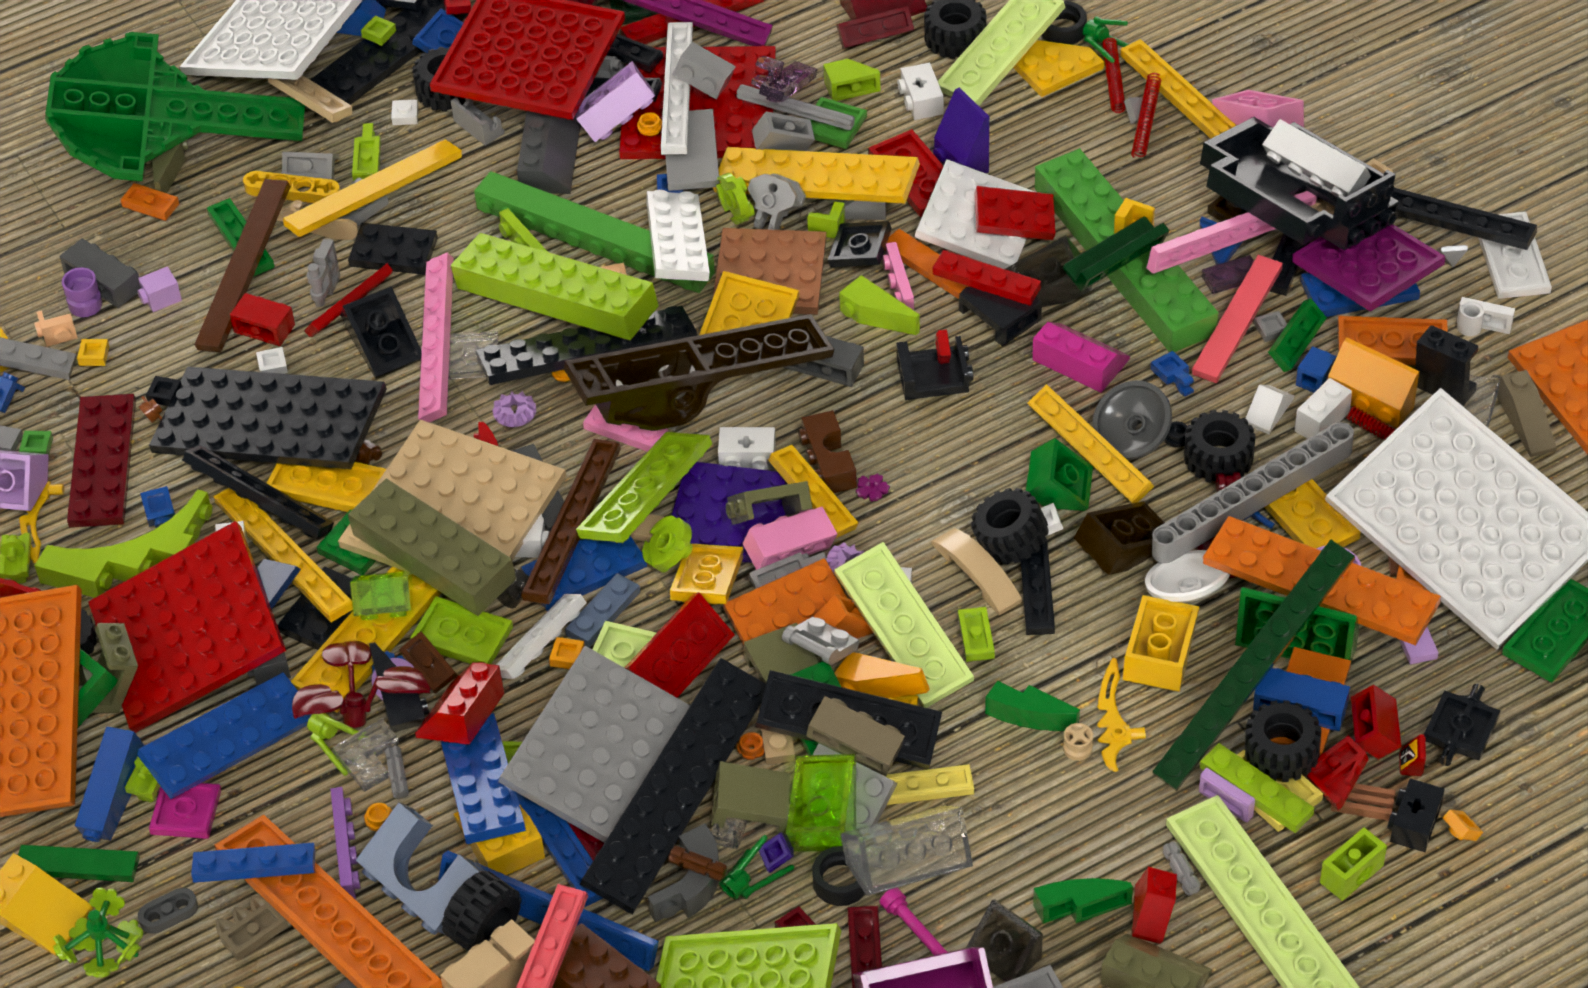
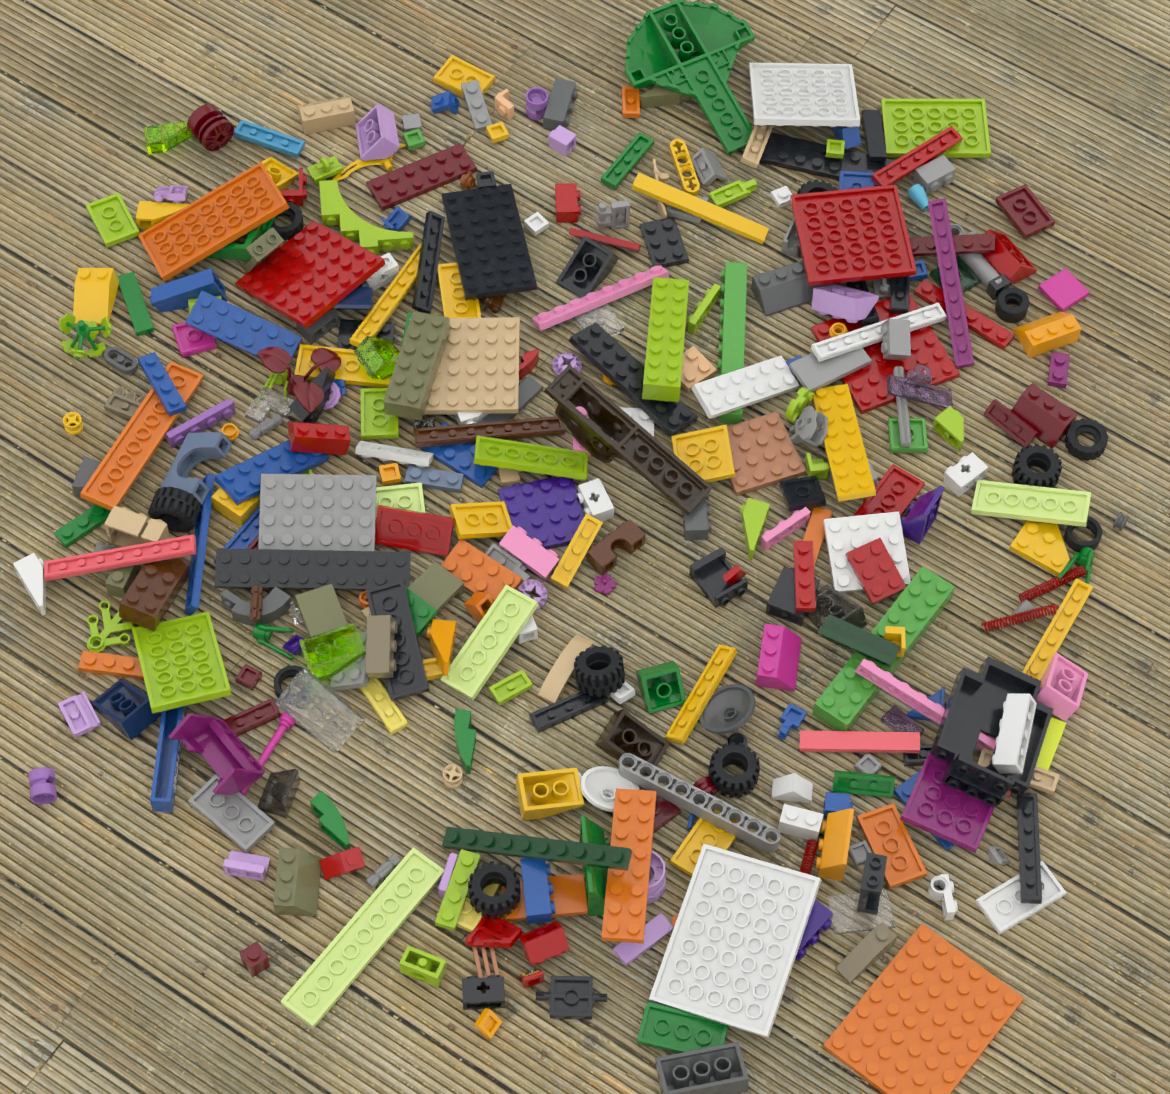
camera: 60 degrees right, 10 degrees up
reddish brown tile [194,179,291,352] -> none
reddish brown plate [399,631,458,694] -> none
lime plate [642,516,693,573] -> none
olive panel [726,481,813,525] -> none
light grey brick [752,112,815,151] -> none
light grey plate [782,616,859,665] -> none
yellow piece [1097,658,1146,772] -> none

